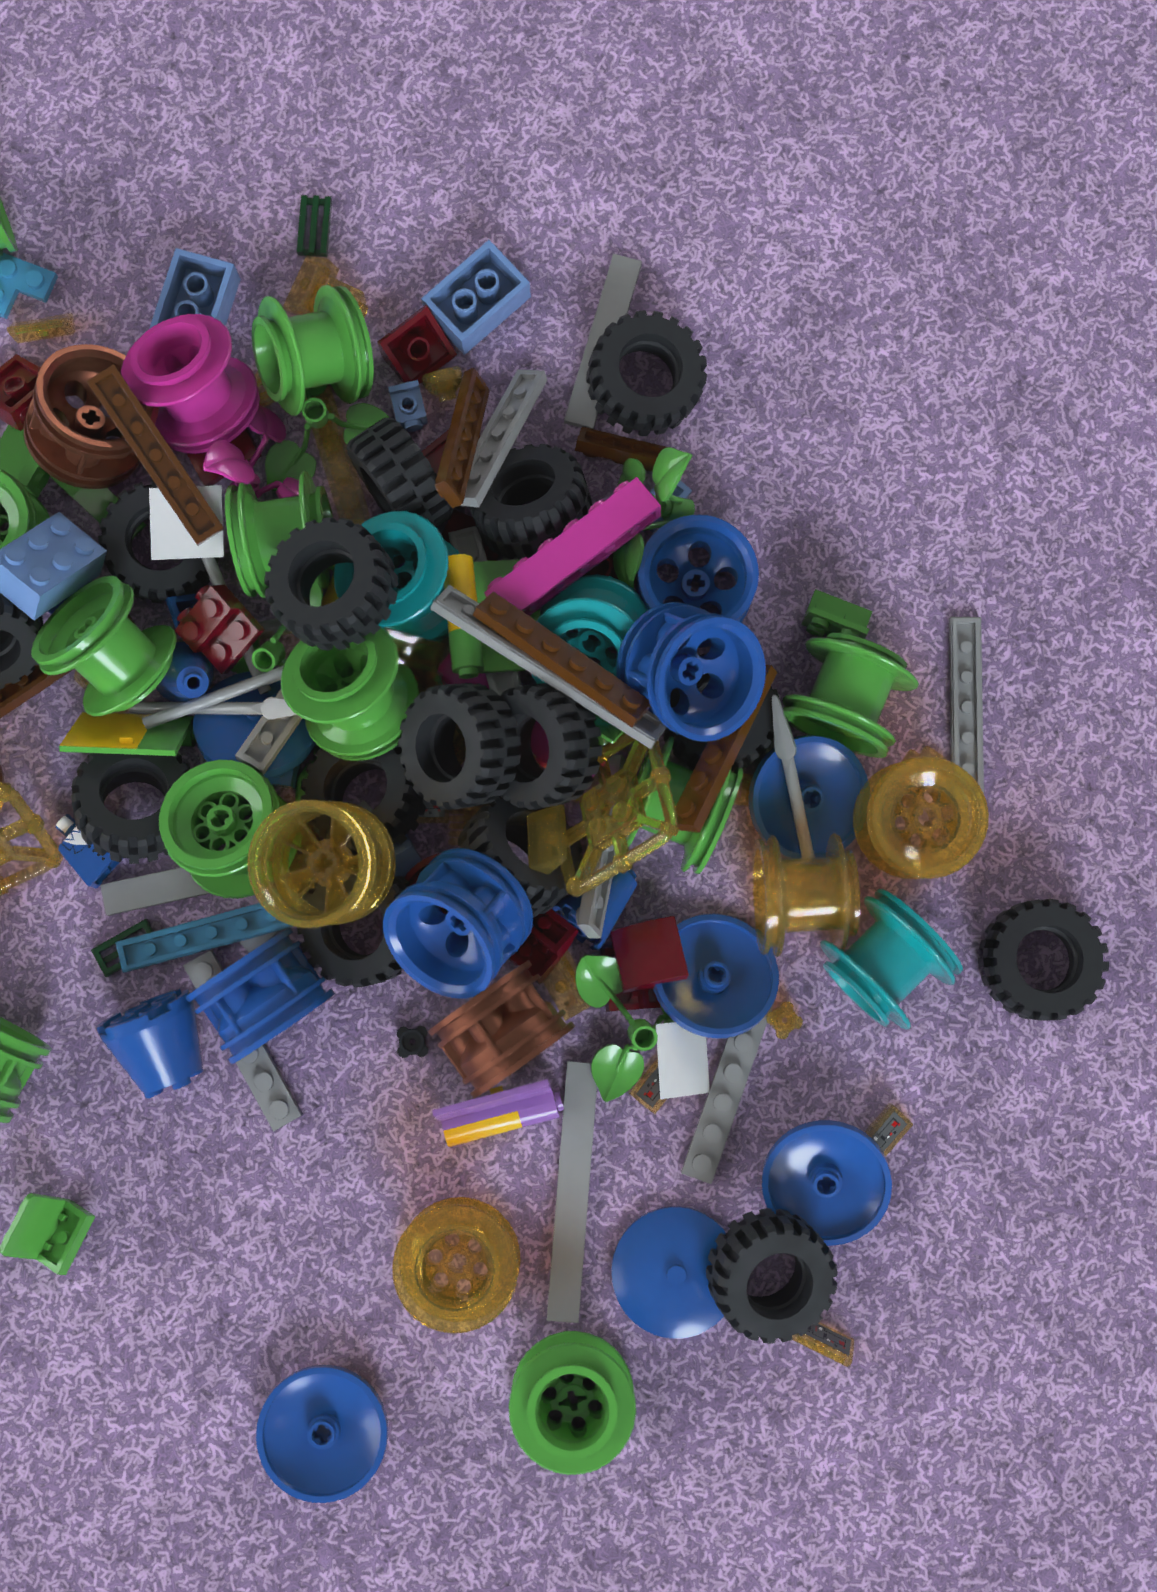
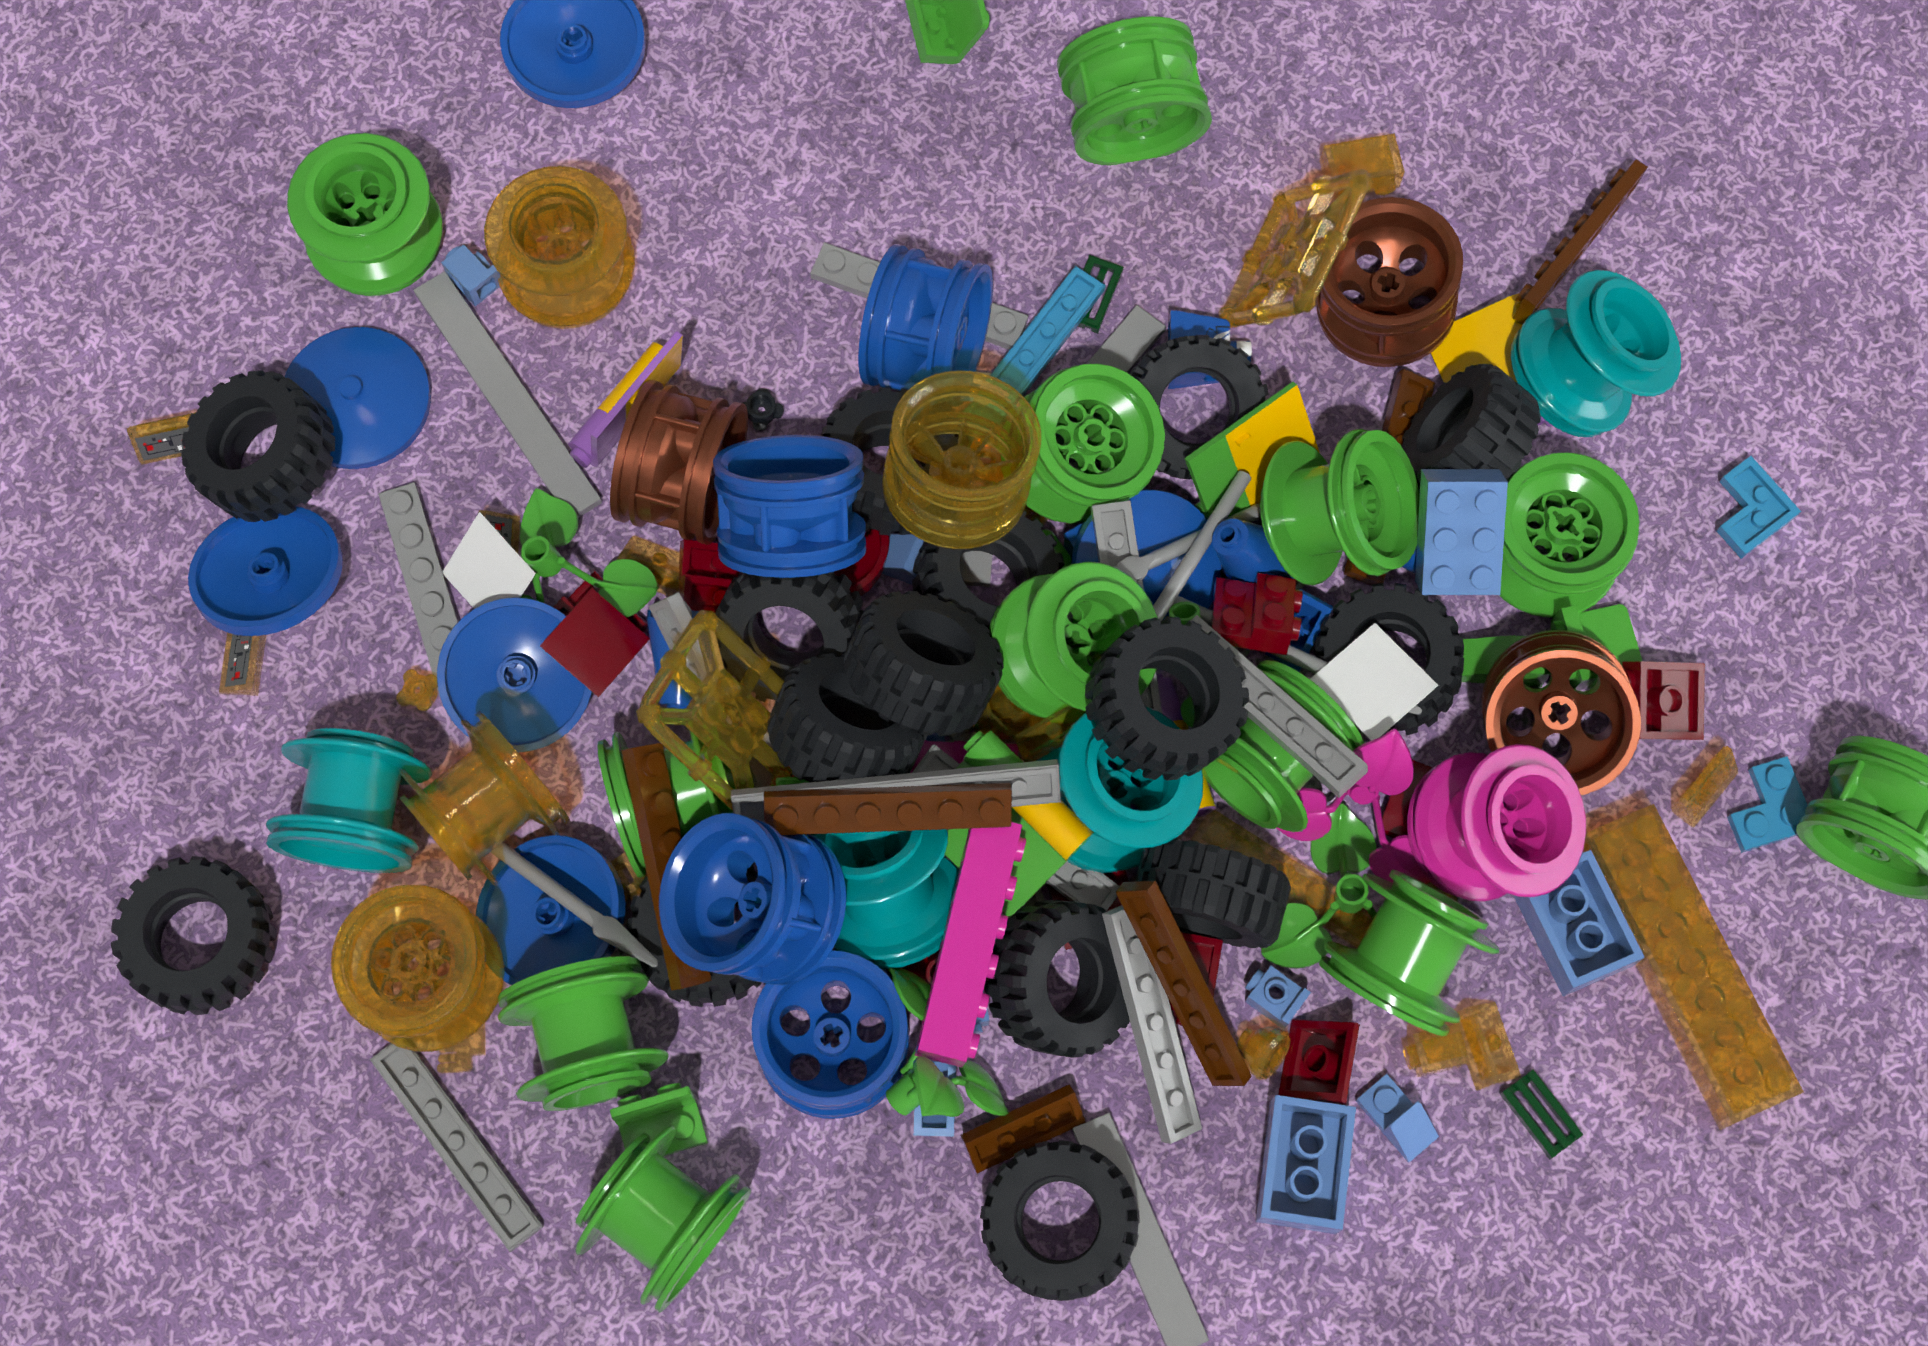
camera: 140 degrees right, 10 degrees down
reddish brown plate [86,364,224,546] -> none
blue cone [97,989,204,1099] -> none
clear yellow slope [527,804,567,875] -> none
none -> medium blue brick [441,245,503,307]
none -> bright green wheel [575,1125,752,1313]
none -> light grey plate [1191,615,1368,798]
none -> medium blue slope [1355,1074,1439,1163]
none -> clear yellow brick [1582,804,1804,1130]

